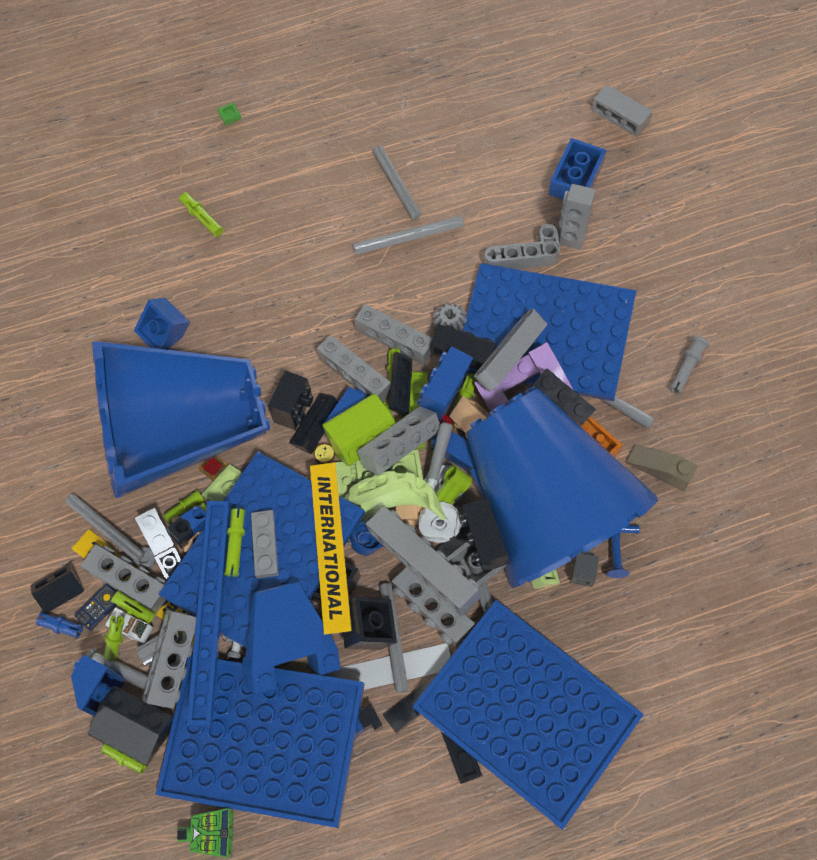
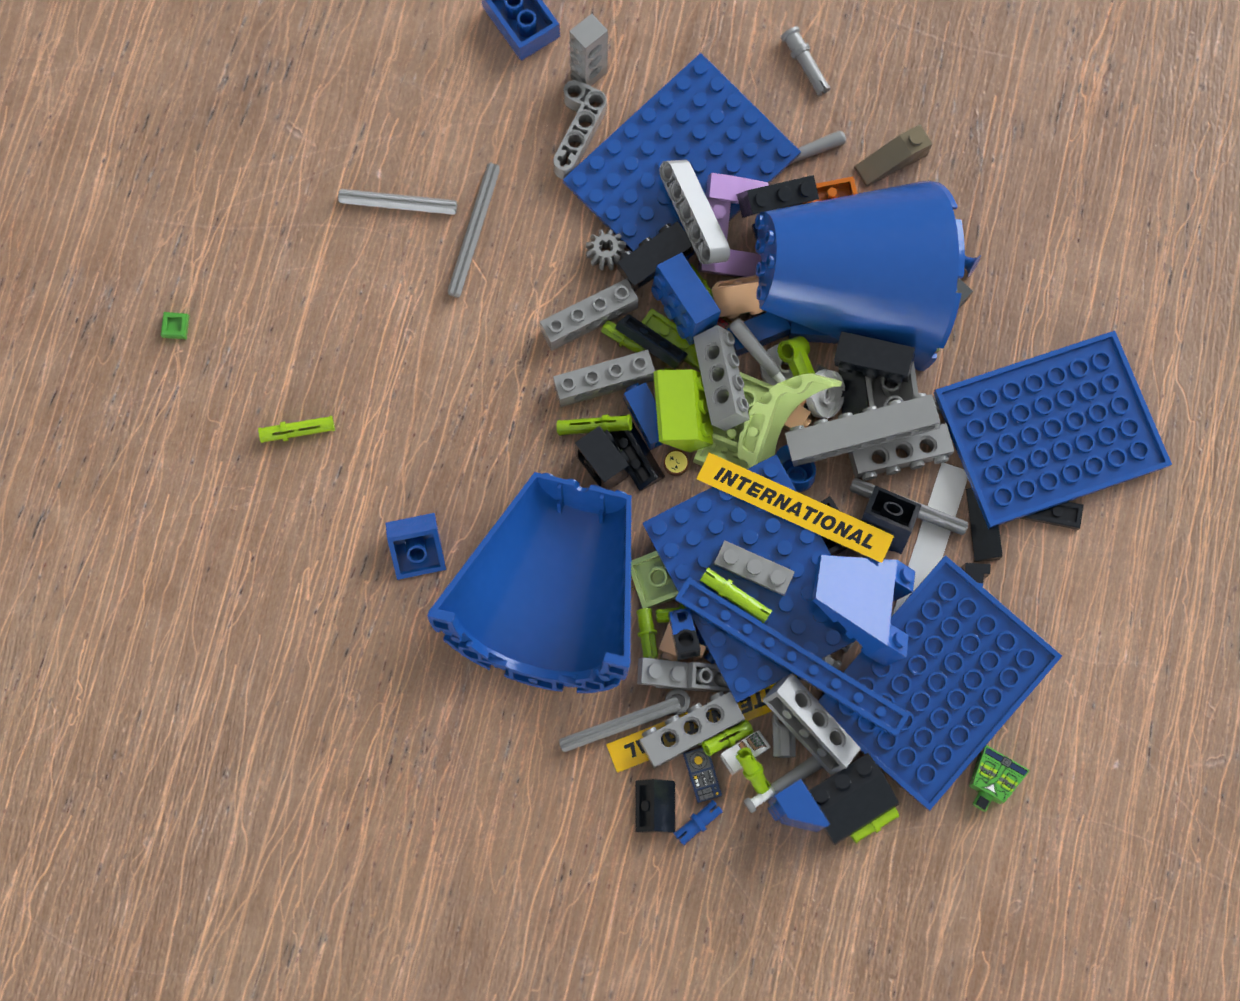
camera: 65 degrees left, 10 degrees up
none -> lime pin [556,414,632,436]

